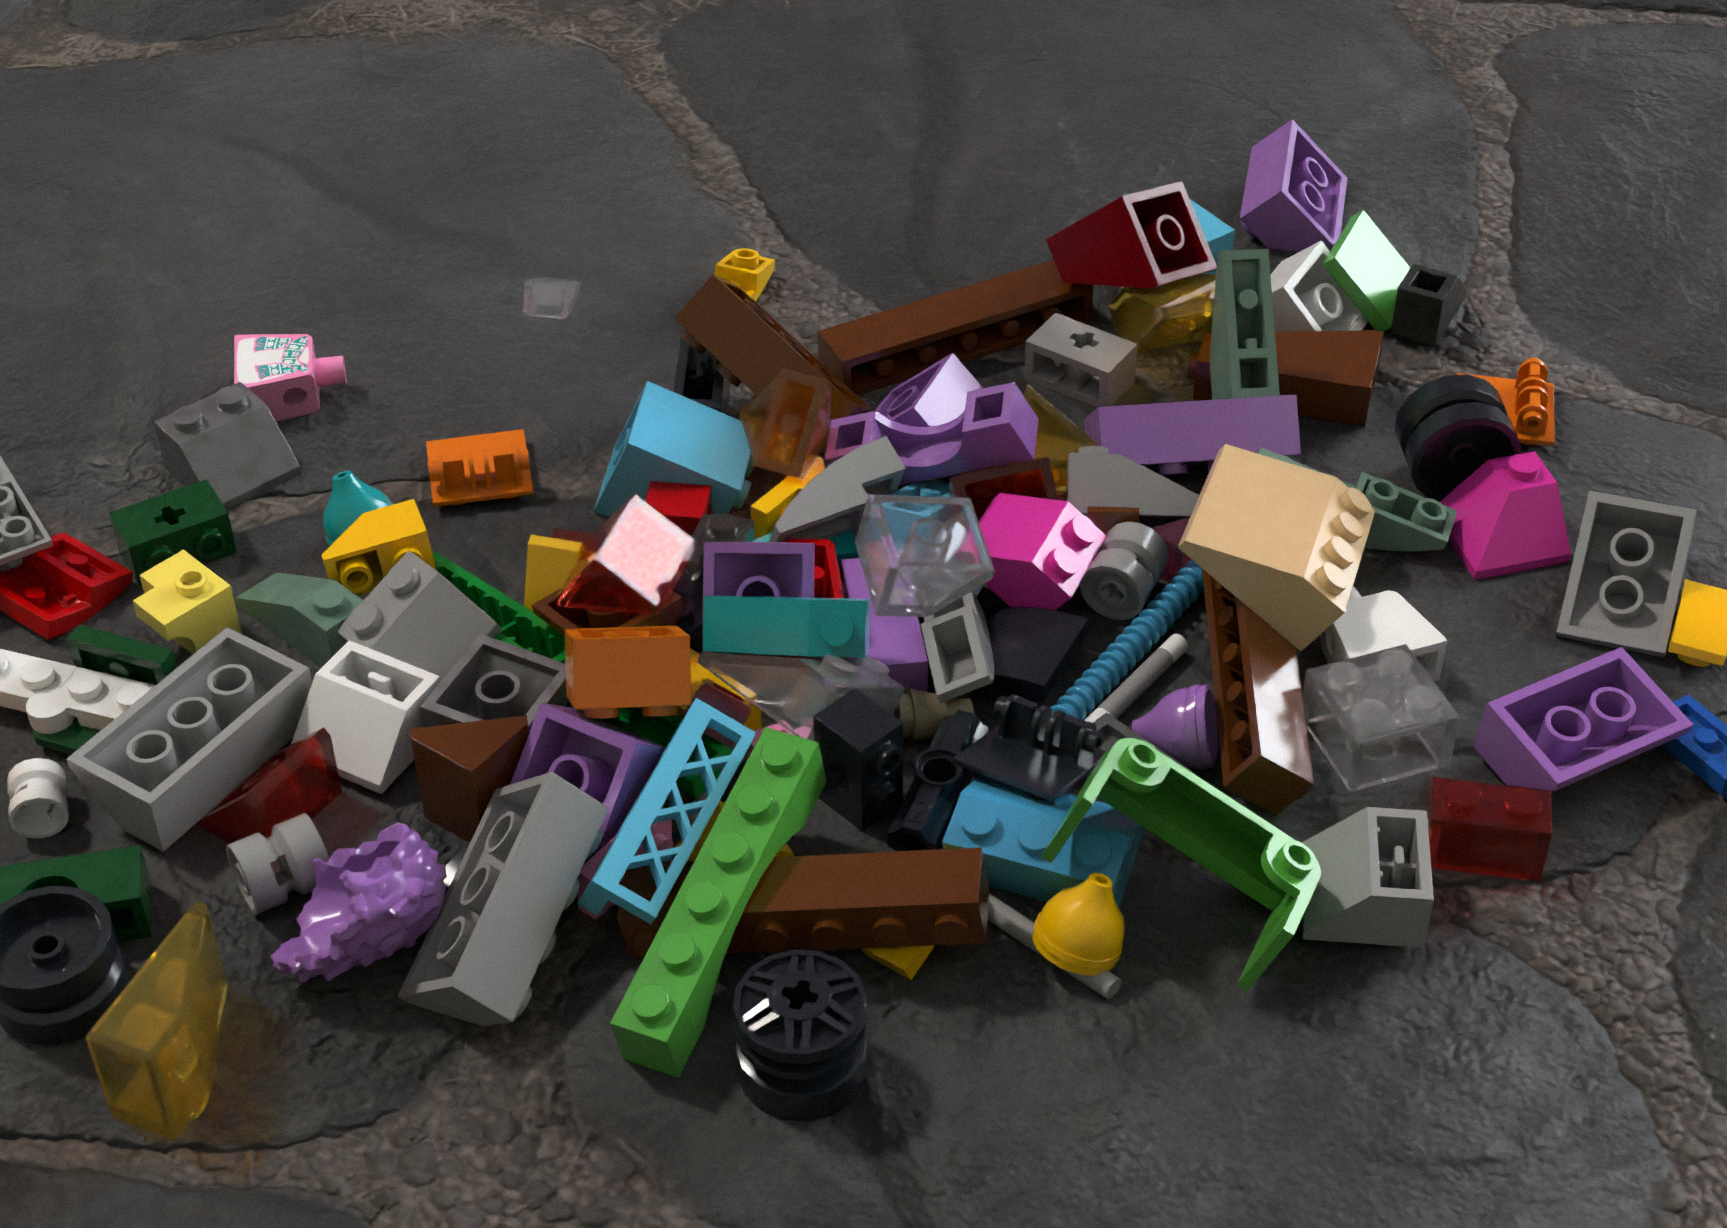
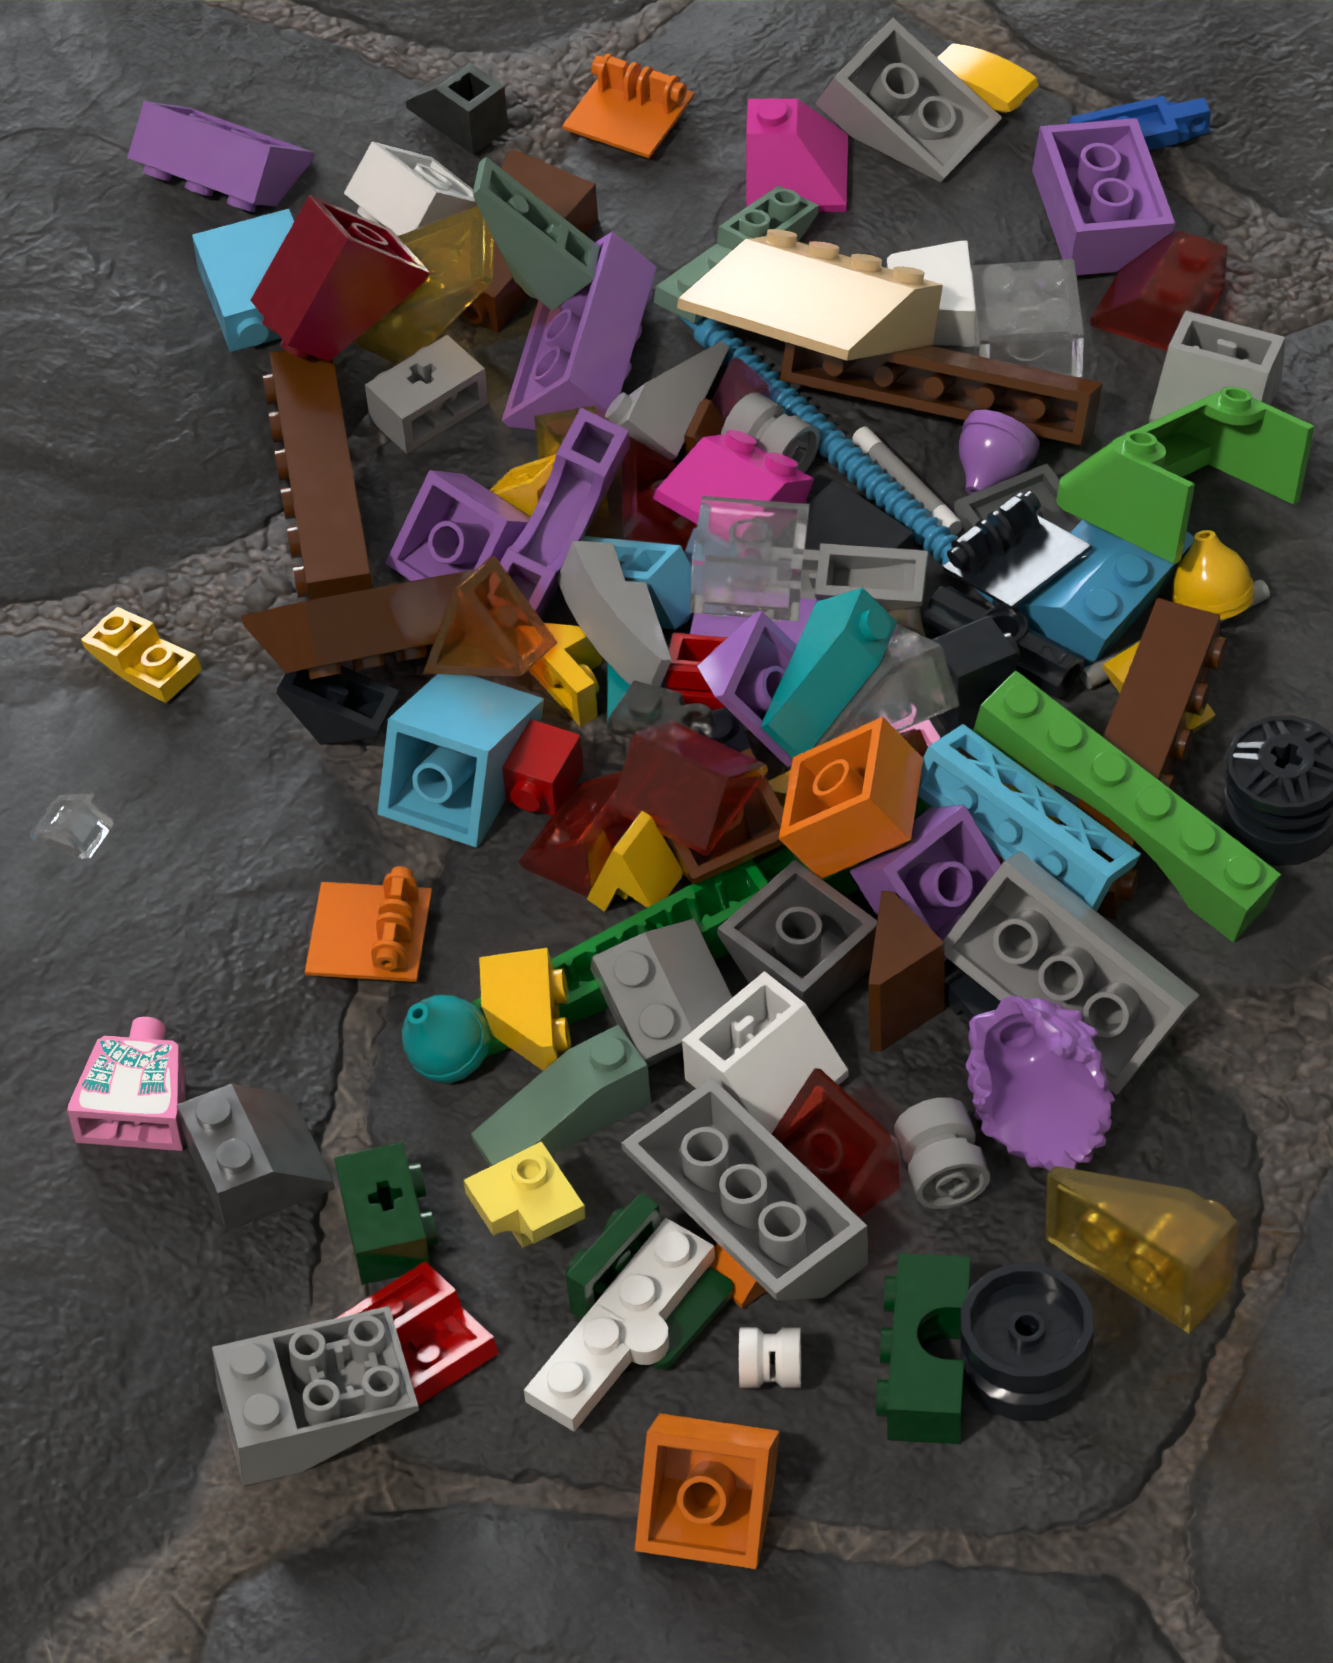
camera: 70 degrees left, 10 degrees up
tile [1323,210,1410,332] -> none
black wheel [1394,374,1522,502] -> none

